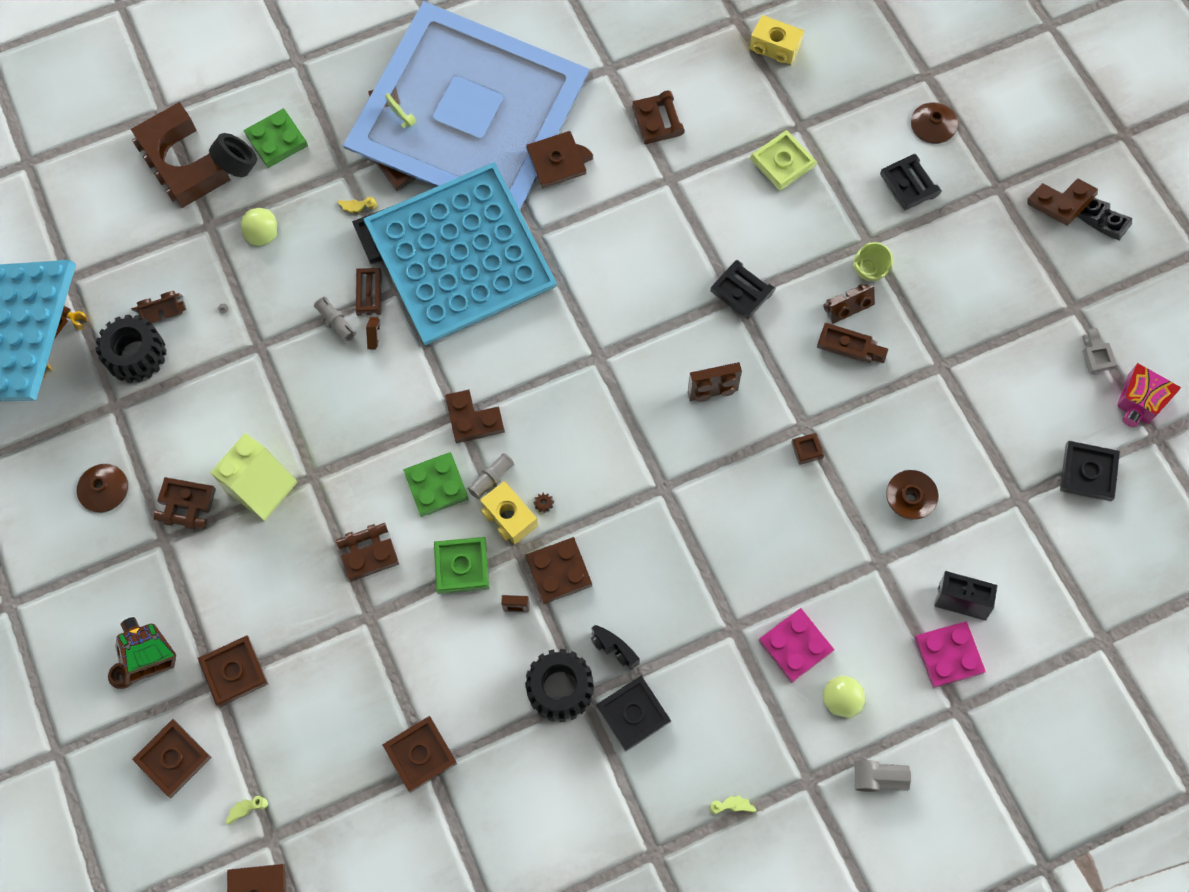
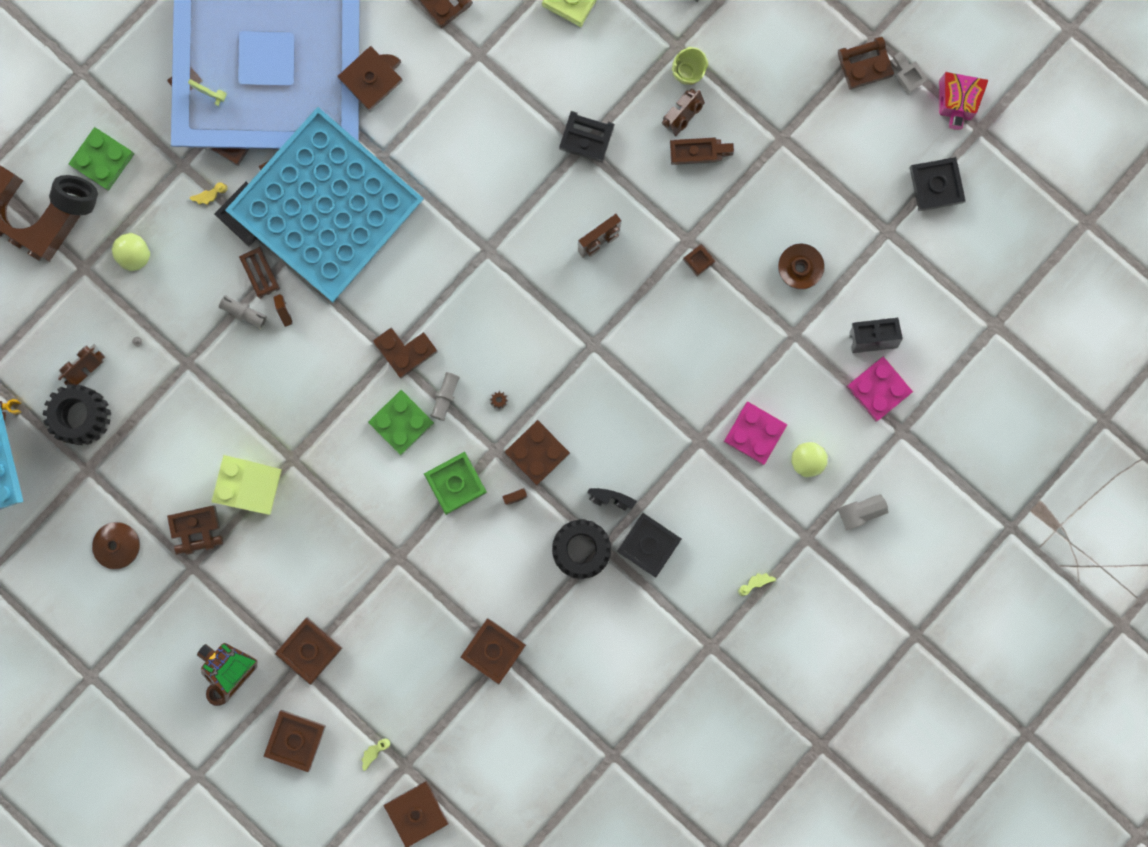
camera: 30 degrees left, 15 degrees up
reddish brown plate [336,523,399,582] -> none
light yellow brick [480,481,538,545] -> none
none -> reddish brown plate [838,36,894,90]

